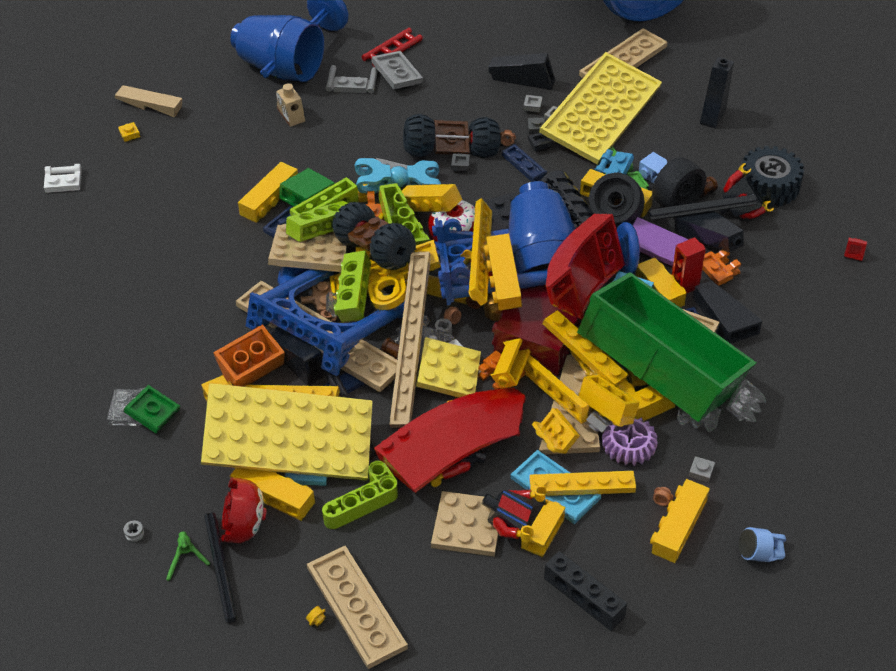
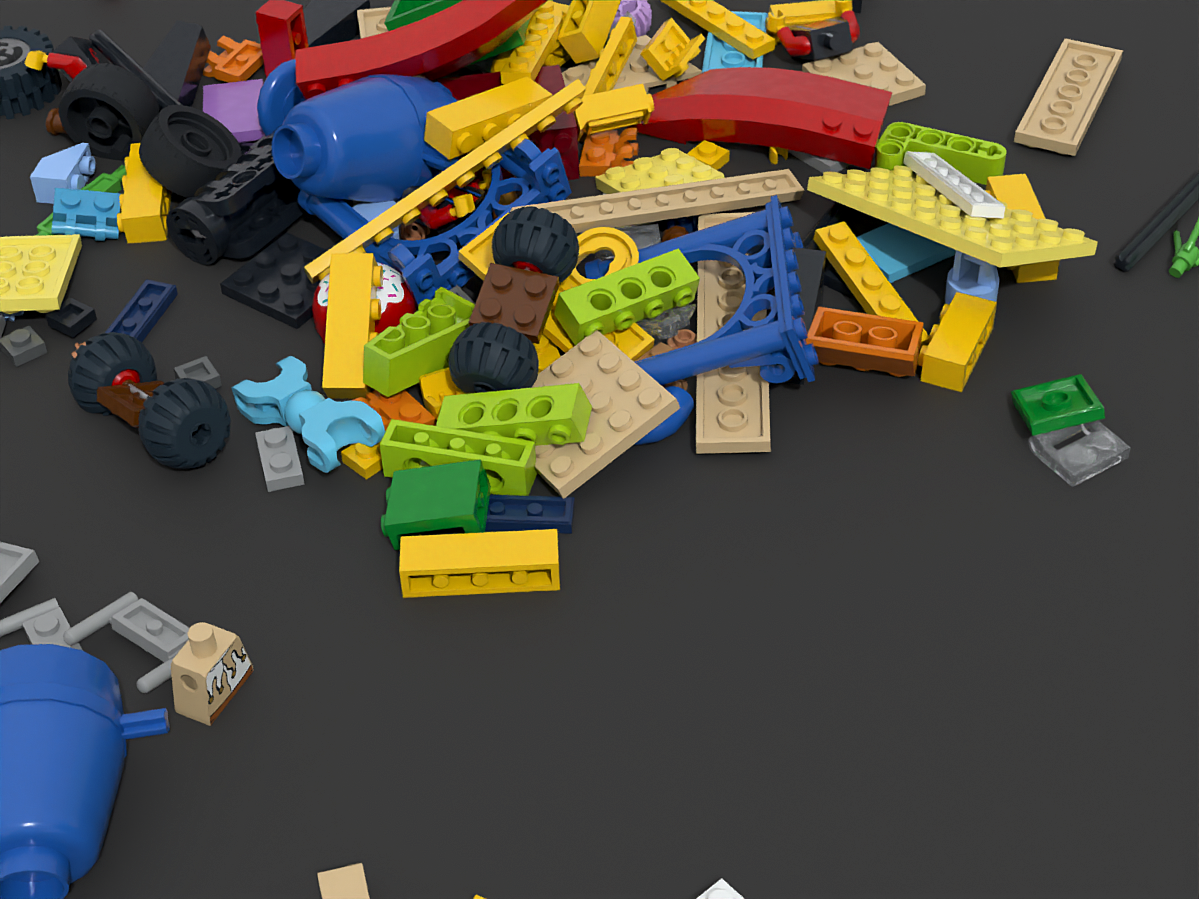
camera: 125 degrees left, 5 degrees down
red cylinder [221,477,266,543] -> none
yellow plate [306,606,326,626] -> none
none -> light grey plate [63,592,189,693]
none -> white tile [903,151,1005,219]

